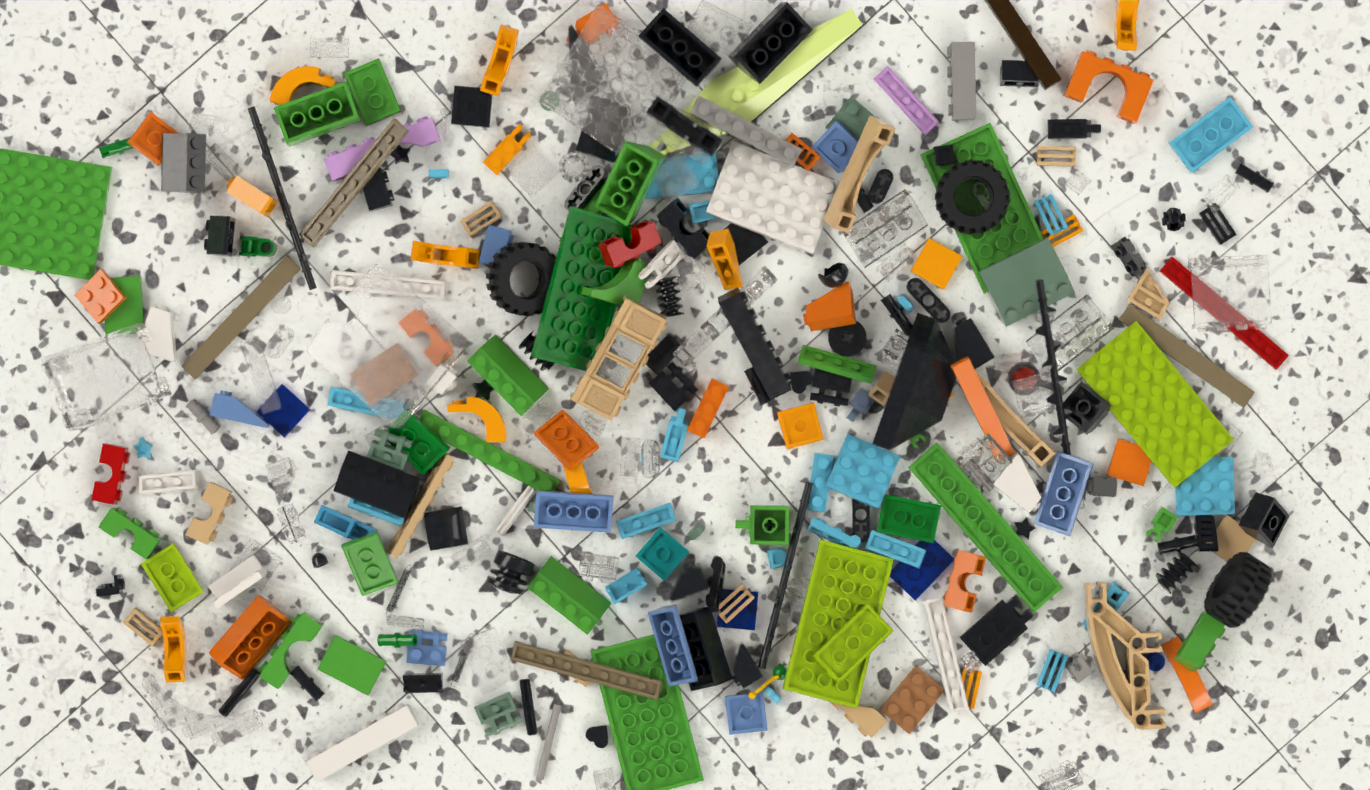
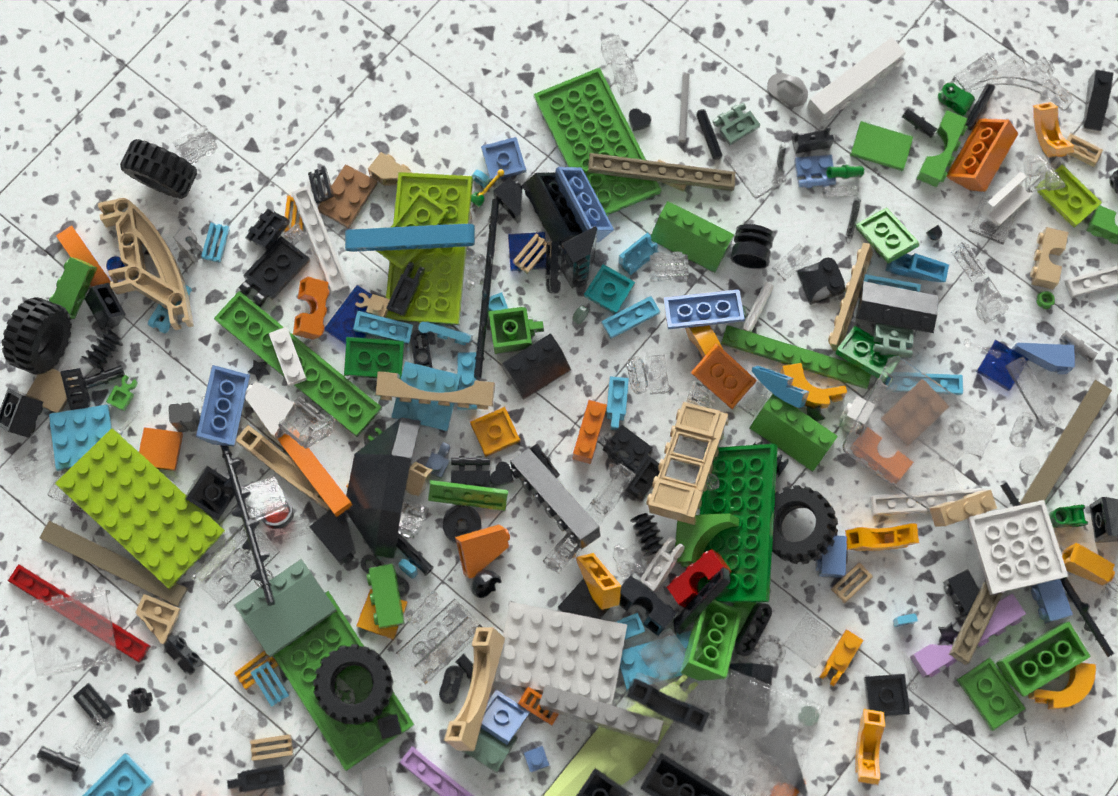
camera: 165 degrees right, 15 degrees down
none -> black brick [84,283,126,330]
none -> black tyre [120,139,197,199]
none -> black plate [245,209,290,251]
none -> white plate [269,327,307,386]
none -> black tile [308,166,334,204]
none -> dark azure beam [345,224,475,252]
none -> tan plate [355,293,390,318]
none -> bright green brick [367,564,405,629]
none -> tan arch [376,372,495,410]
none -> black hinge [386,262,425,317]
none -> black slope [502,333,571,400]
none -> medium blue plate [524,746,550,772]
none -> black piece [599,435,631,477]
none -> black tile [673,567,730,635]
none -> clear hinge [706,474,719,491]
none -> dark azure slope [752,366,809,408]
none -> light grey piece [767,73,808,107]
none -> tan arch [929,490,997,527]
none -> green piece [938,82,975,116]
none -> clear hinge [964,338,1001,358]
none -> white plate [967,500,1068,595]
none -> clear slope [1023,155,1065,193]
none -> medium blue brick [1031,579,1073,624]
none -> bright green plate [1036,291,1055,309]
none -> black slope [1083,69,1114,131]

